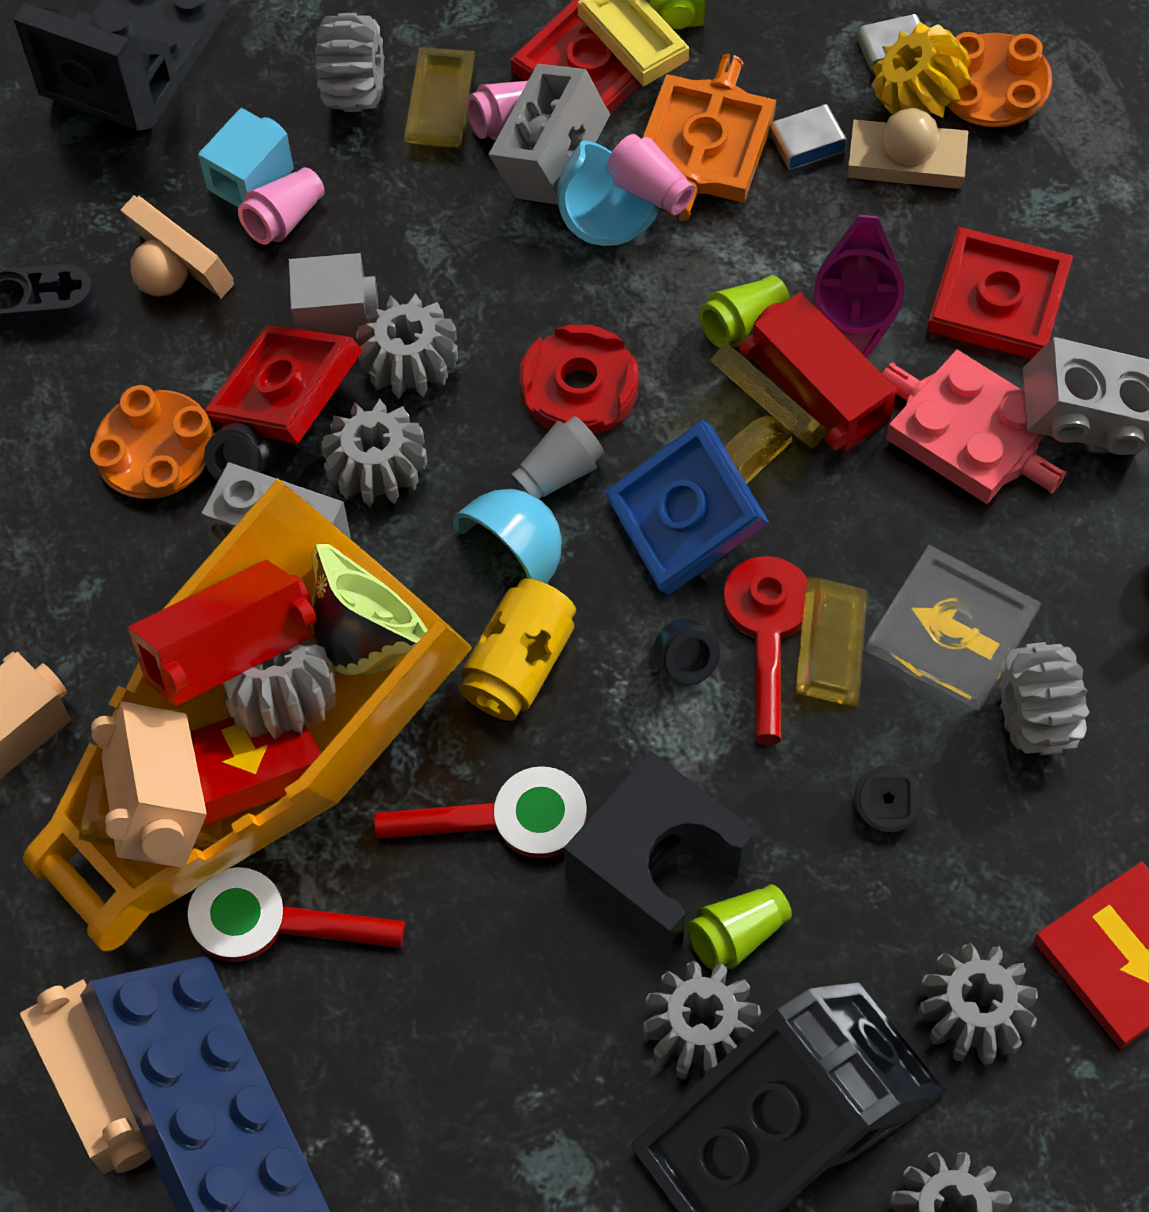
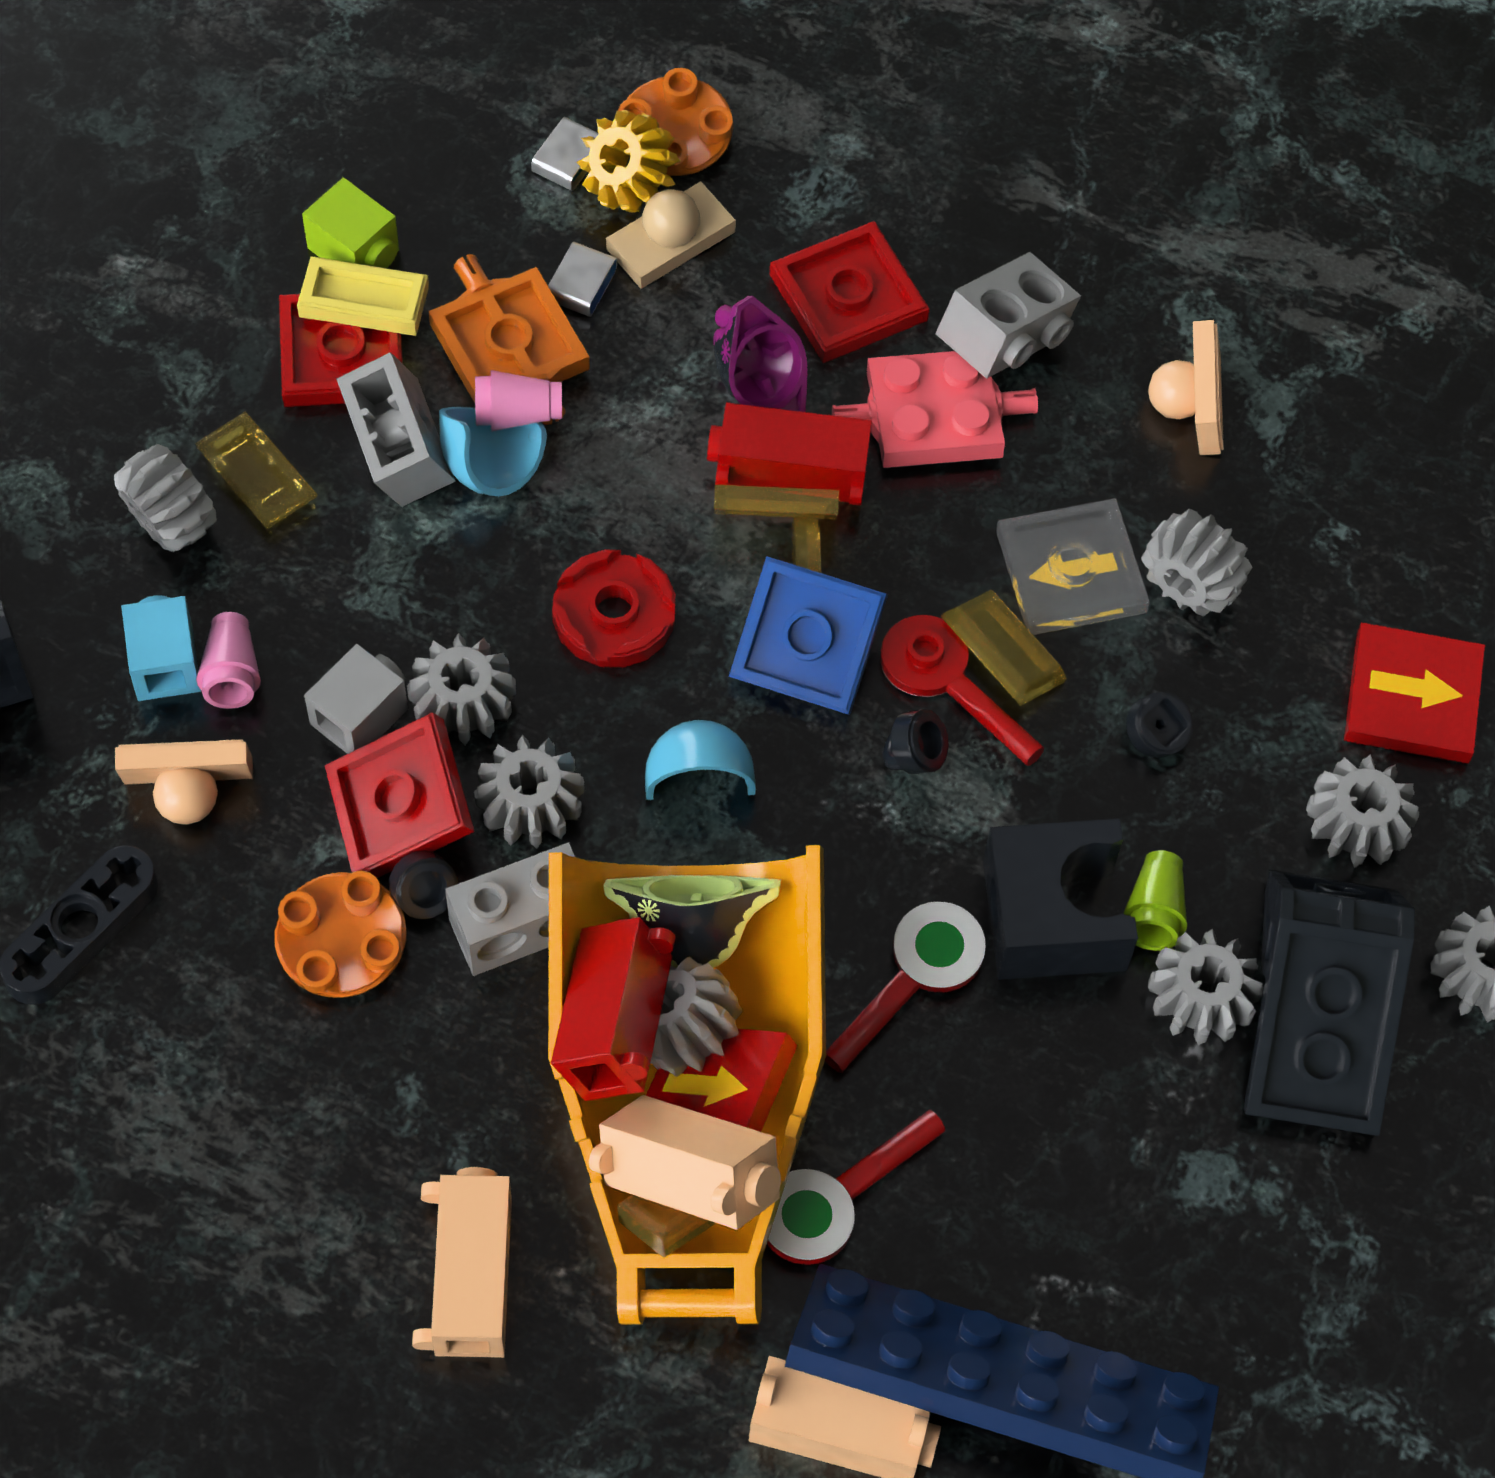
camera: 50 degrees left, 0 degrees up
yellow piece [459,578,576,721] -> none
bright pink cone [466,81,528,141] -> none
light grey cone [511,416,605,499] -> none
lime cone [699,275,790,348] -> none

